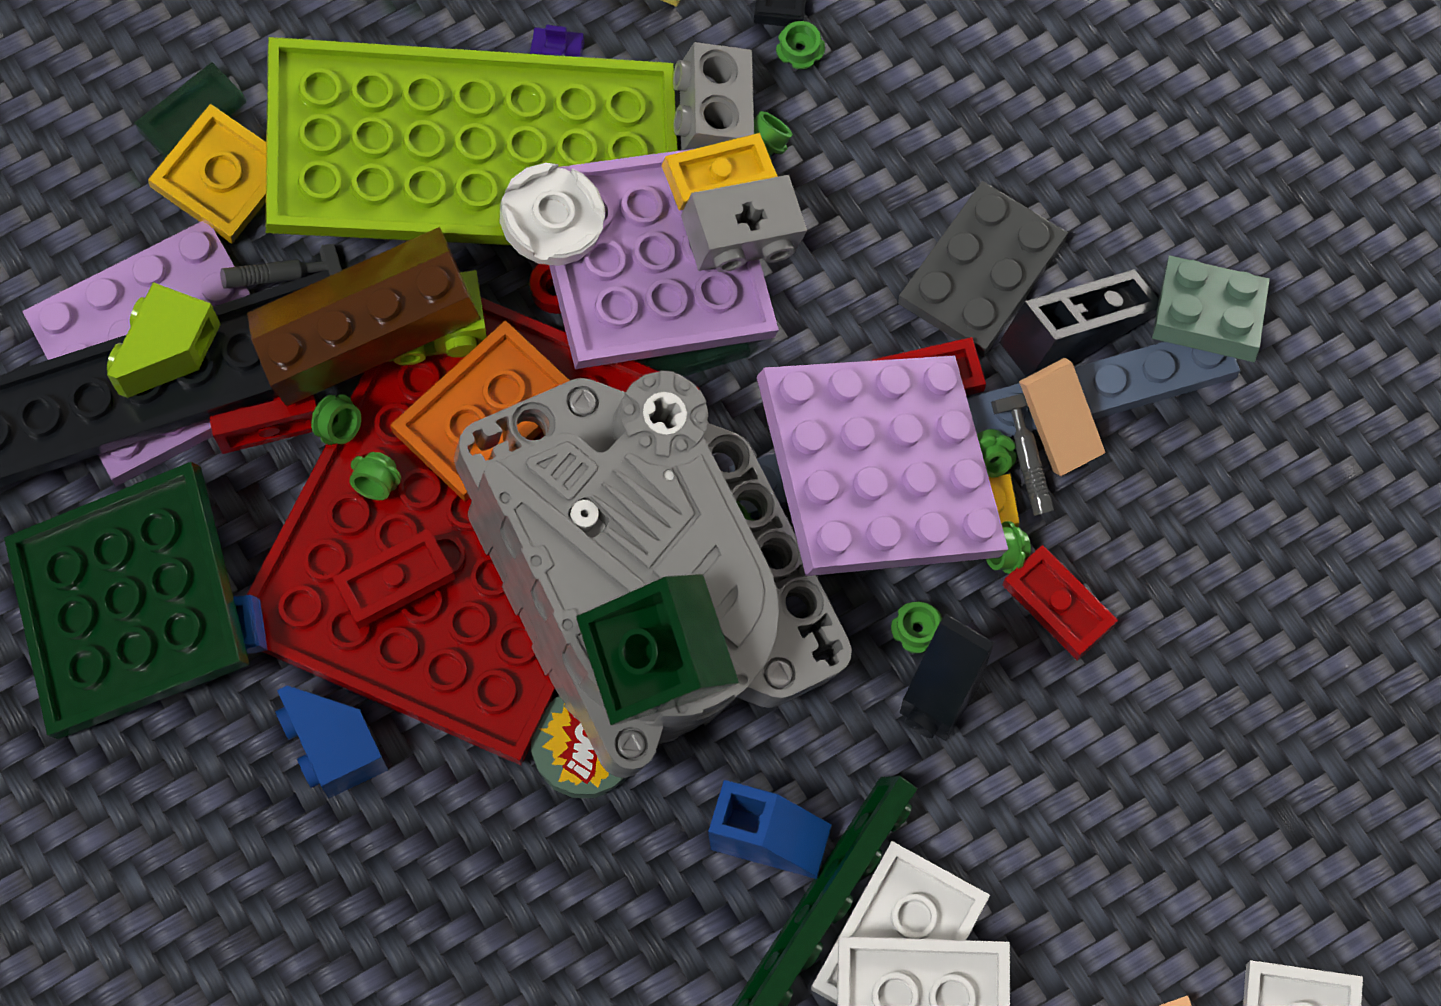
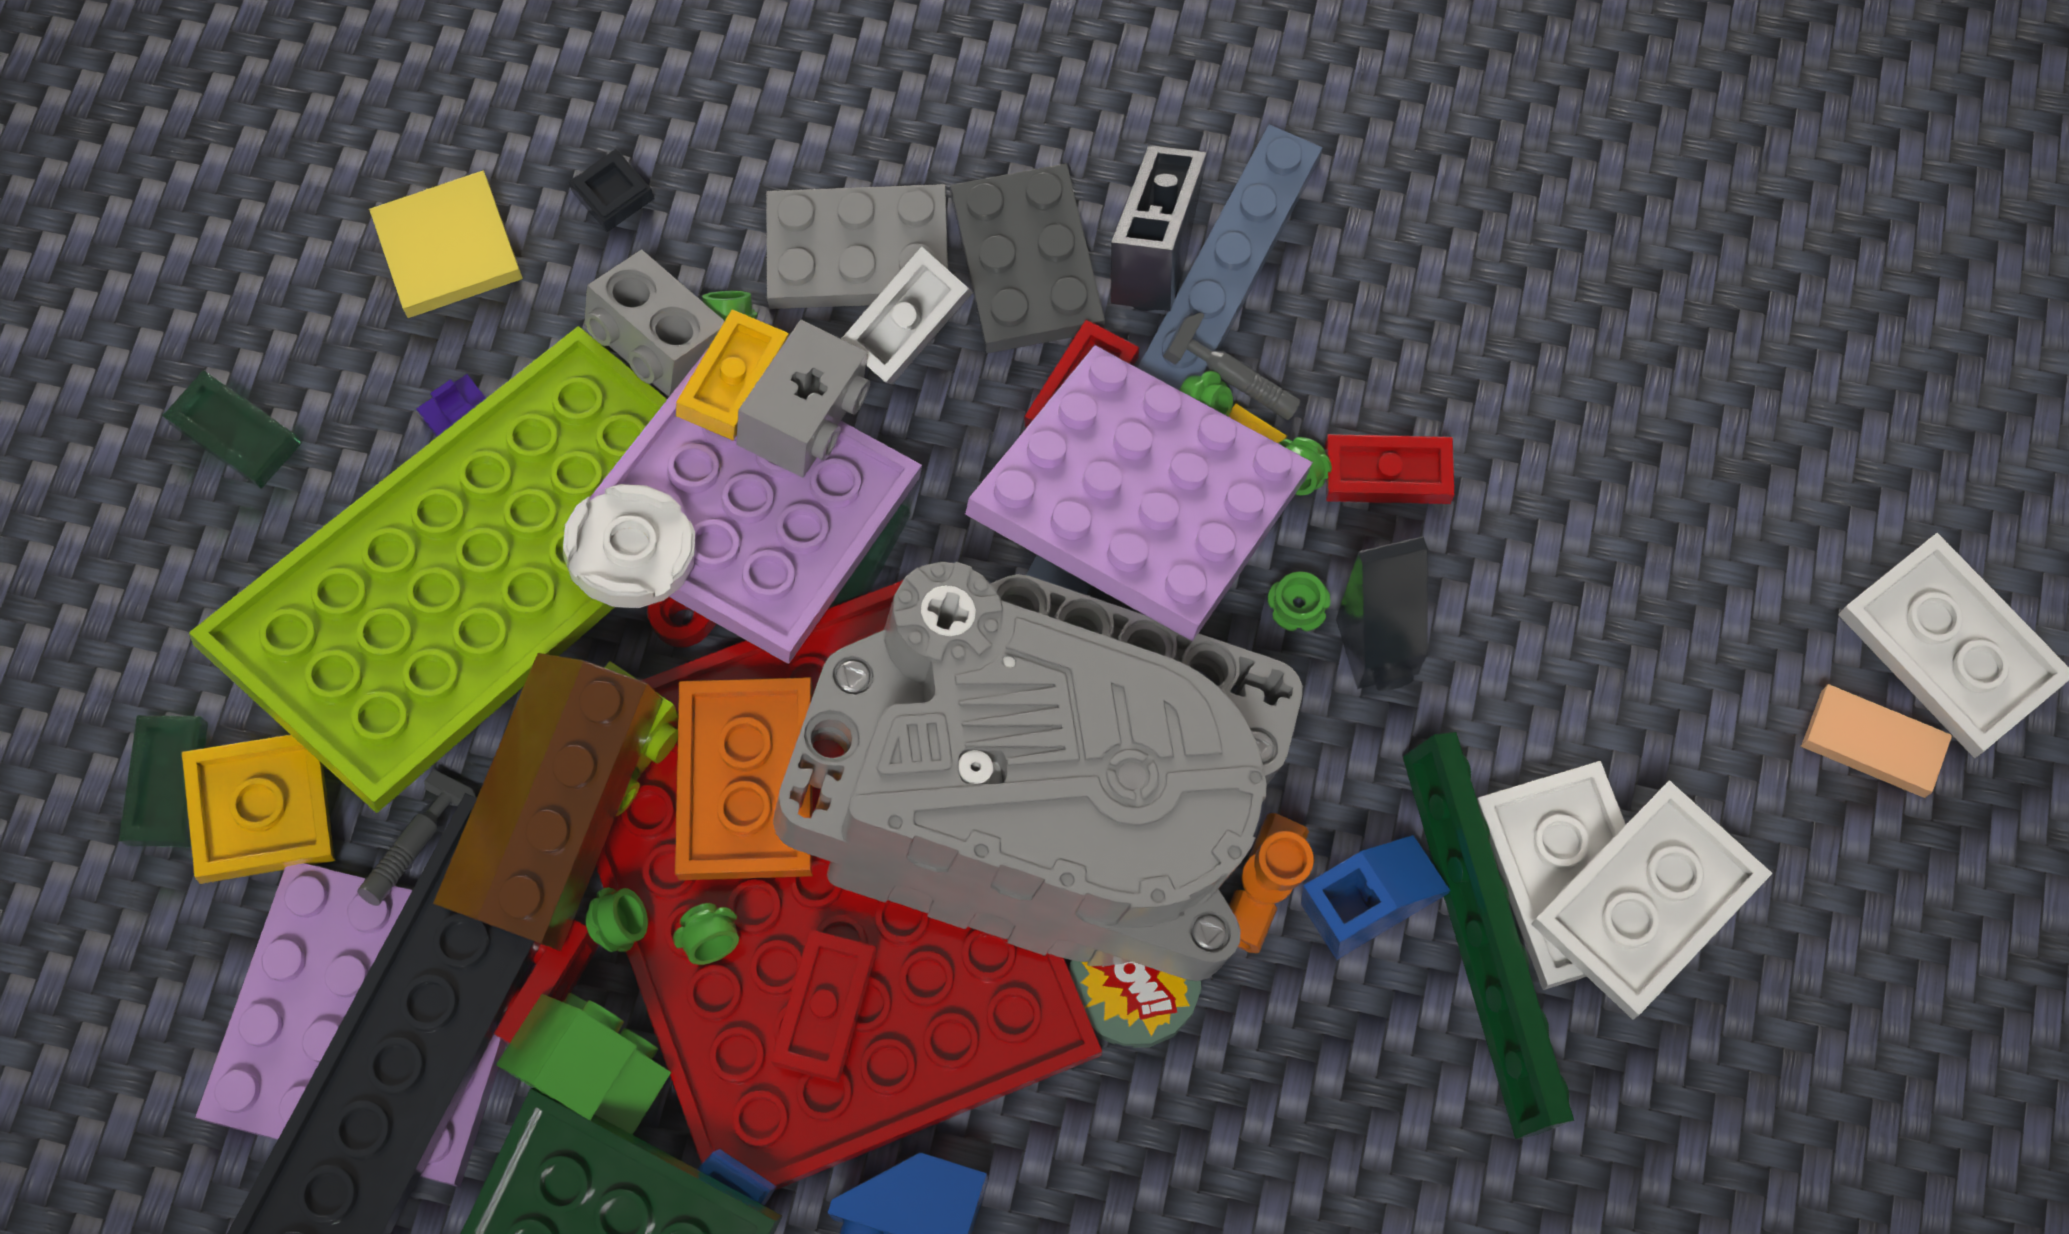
camera: 45 degrees left, 0 degrees up
lime slope [107,282,221,398] -> none
dark green slope [576,574,739,725] -> none
bright green plate [776,21,825,69] -> none
light nougat tile [1019,358,1106,476] -> none
sand green plate [1152,255,1270,363] -> none
none -> bright green brick [496,993,671,1135]
none -> light grey plate [766,184,948,309]
none -> white brick [841,246,973,384]
none -> orange bar [1229,813,1314,953]

